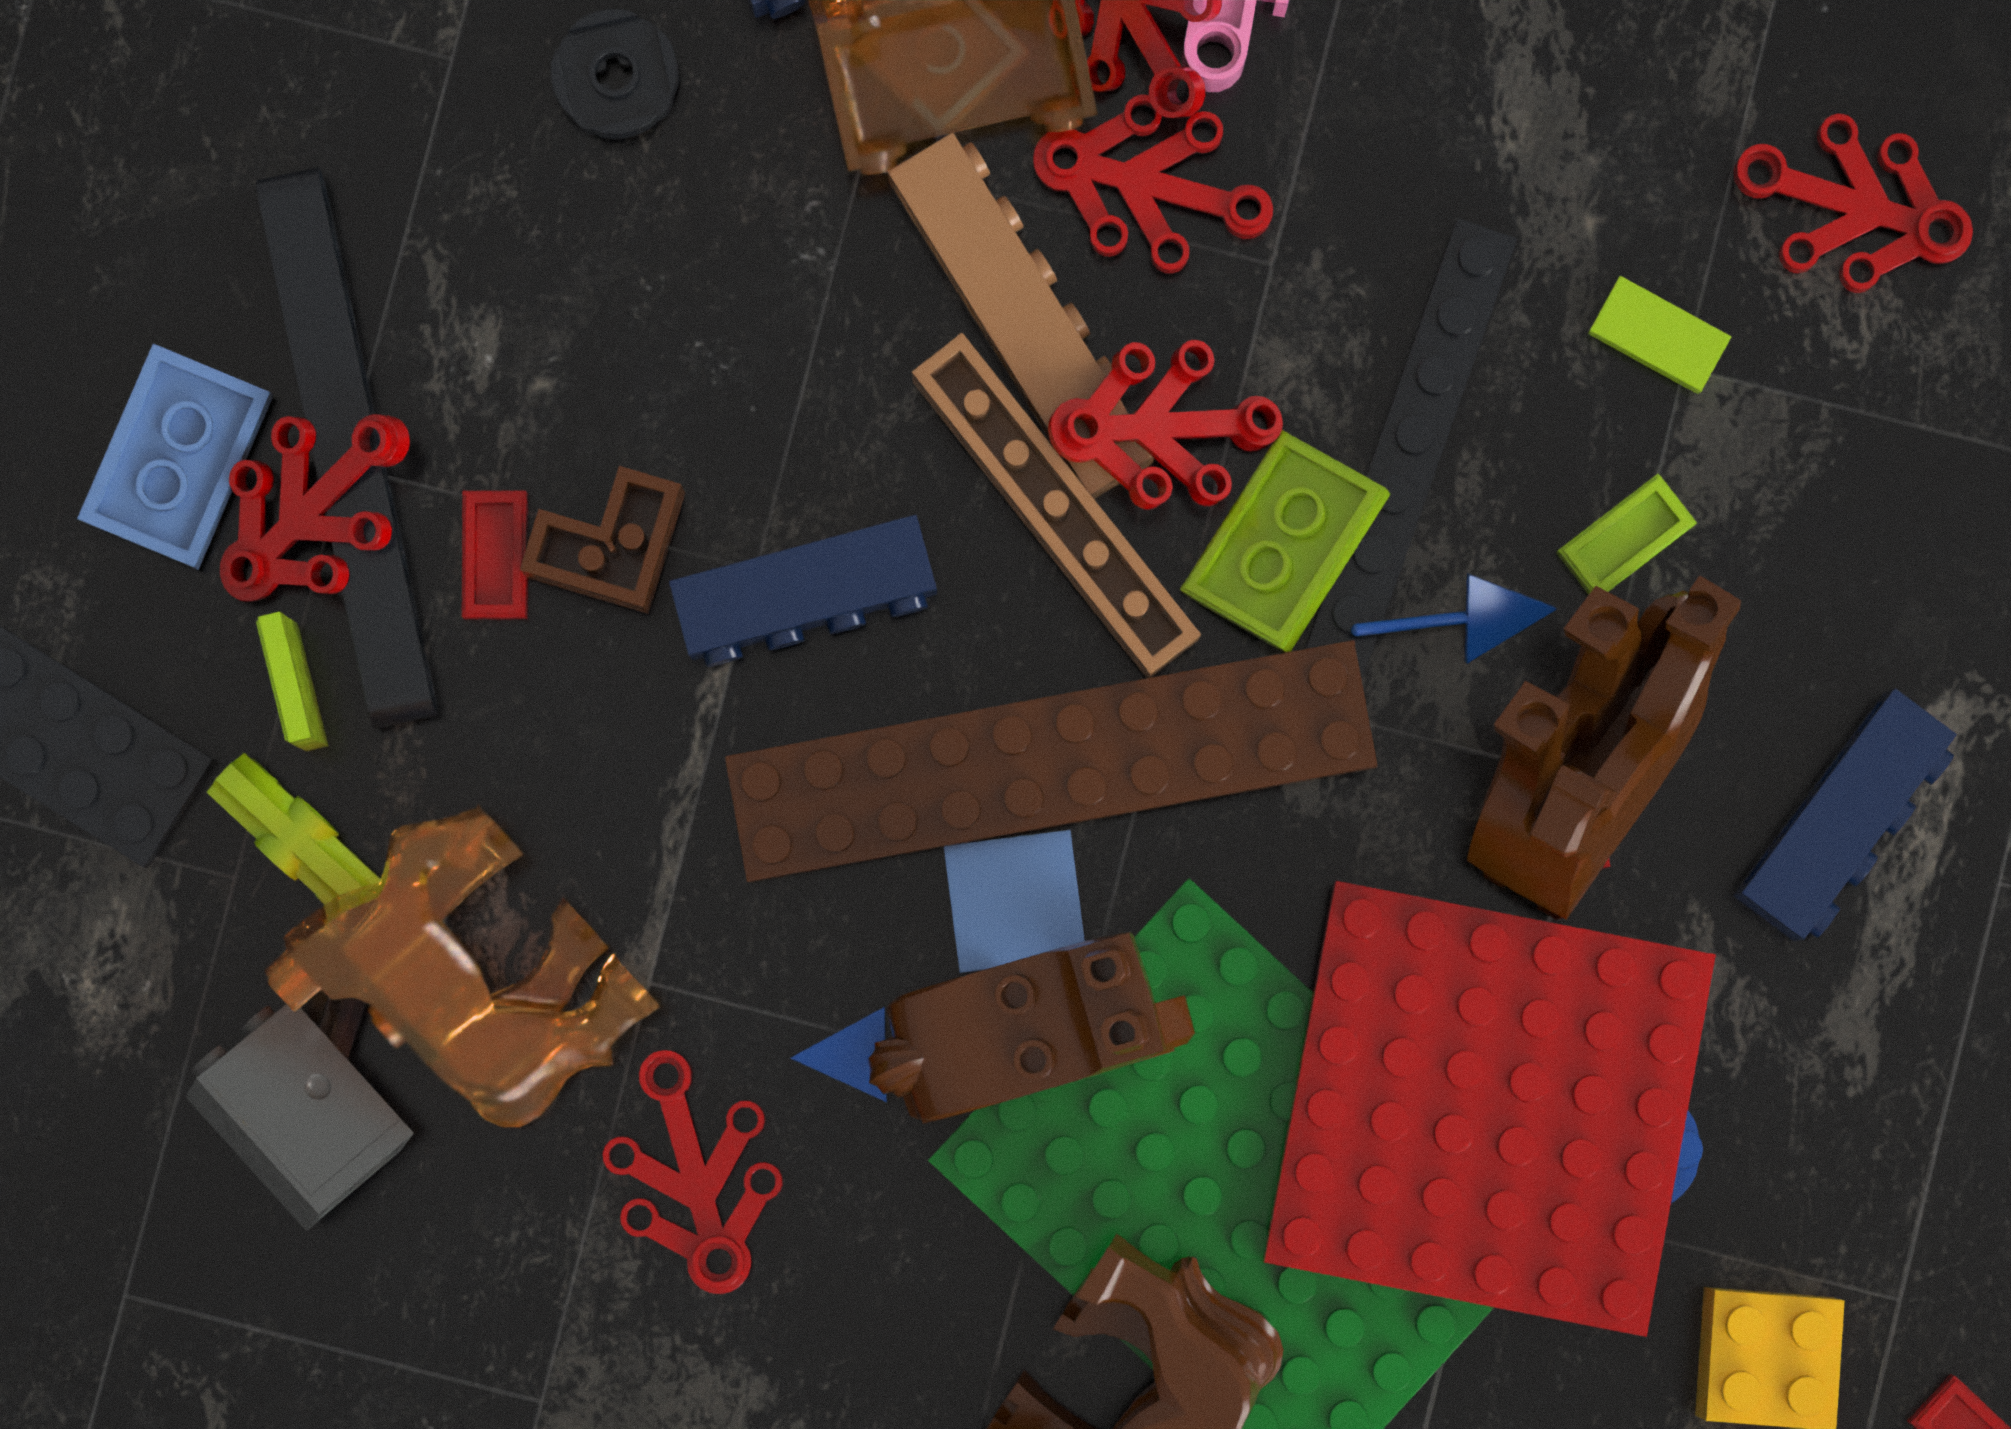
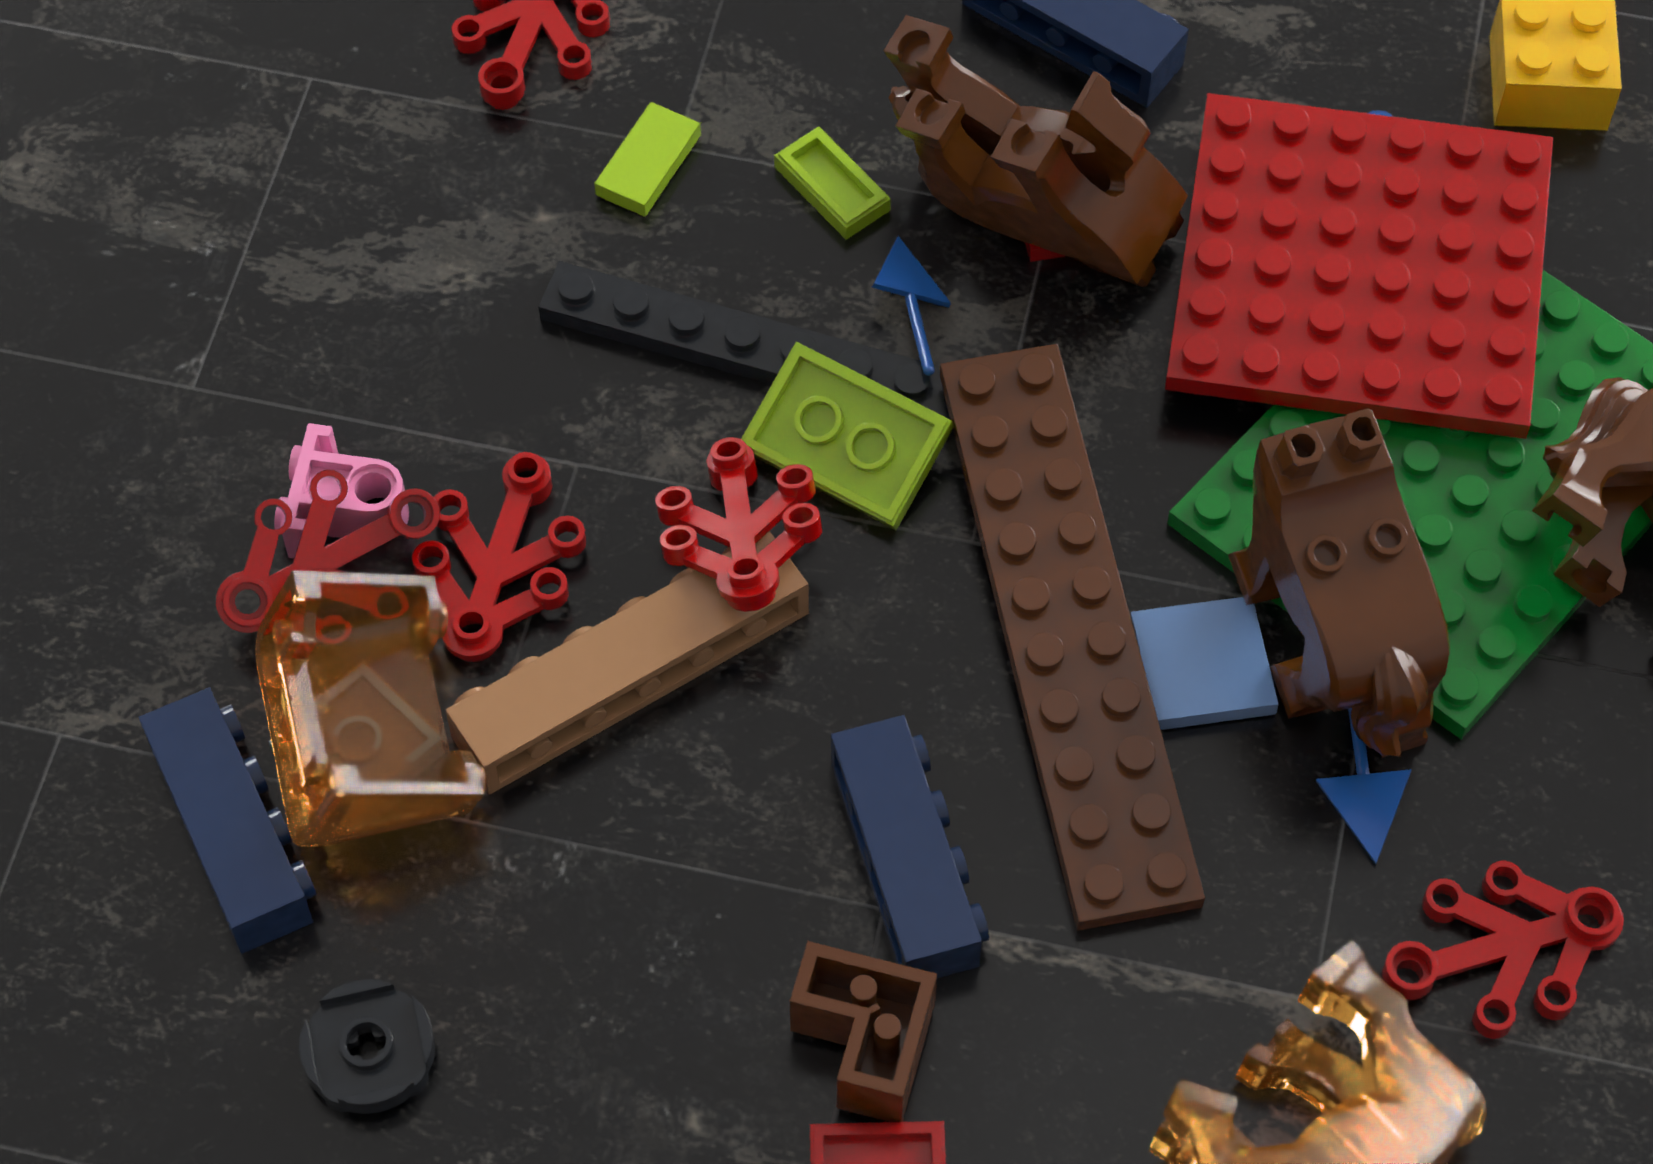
camera: 90 degrees left, 25 degrees down
medium nougat brick [912,333,1201,678] -> none

